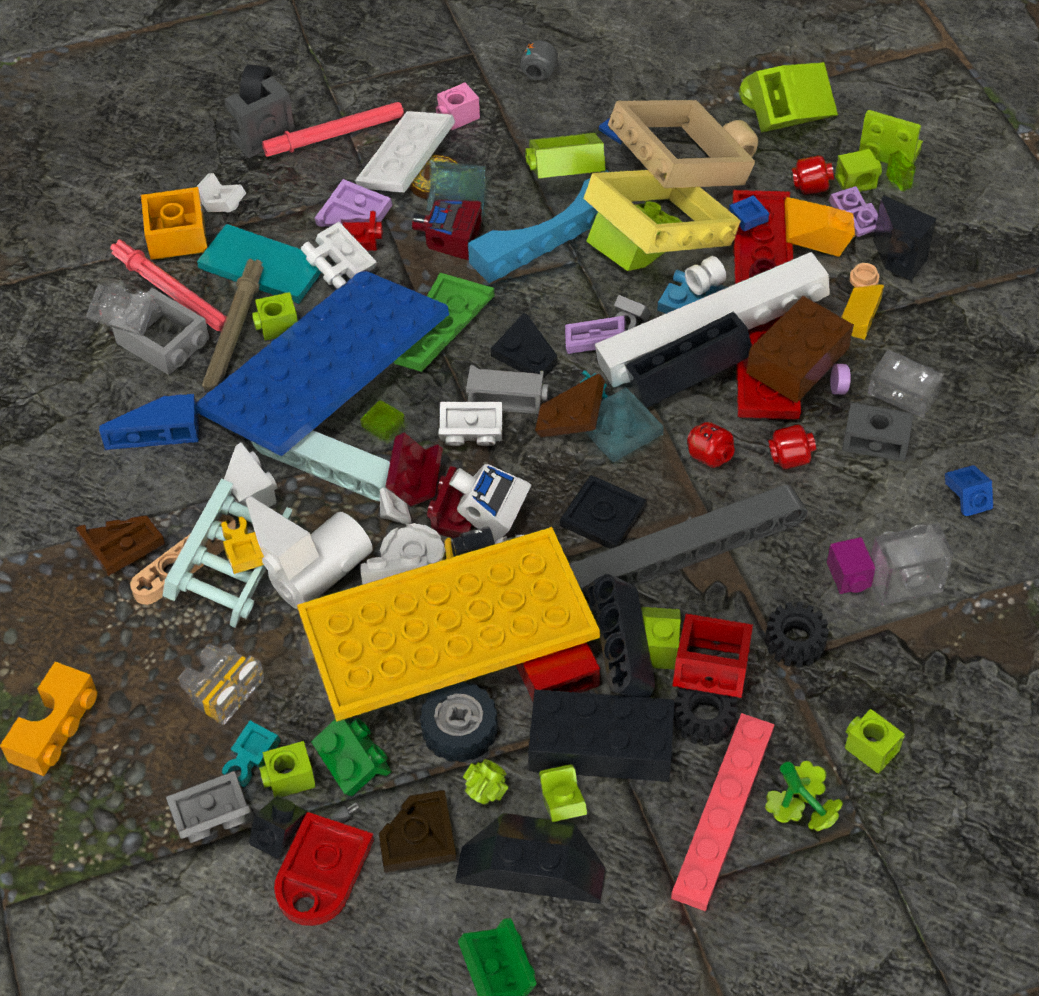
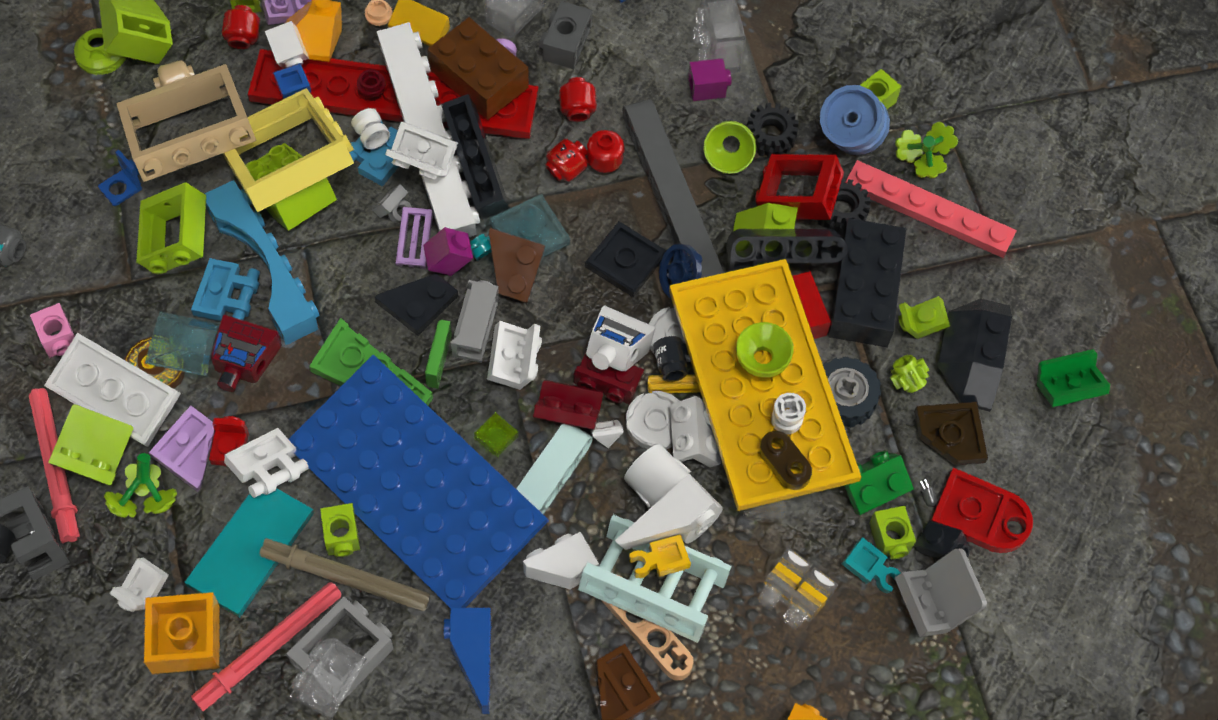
camera: 90 degrees left, 10 degrees up
none -> lime bracket [48,404,133,486]
none -> lime plant [104,453,177,518]
none -> dark azure plate [191,258,260,321]
none -> white brick [265,21,309,68]
none -> white bracket [385,122,458,179]
none -> magenta brick [423,227,473,276]
none -> bright green tile [425,320,452,389]
none -> red head [586,130,624,173]
none -> dark blue wheel [659,244,703,298]
none -> lime piece [704,121,756,174]
none -> lime piece [736,322,794,377]
none -> dark brown plate [760,431,812,490]
none -> white wheel [771,393,806,434]
none -> medium blue wheel [820,85,890,155]

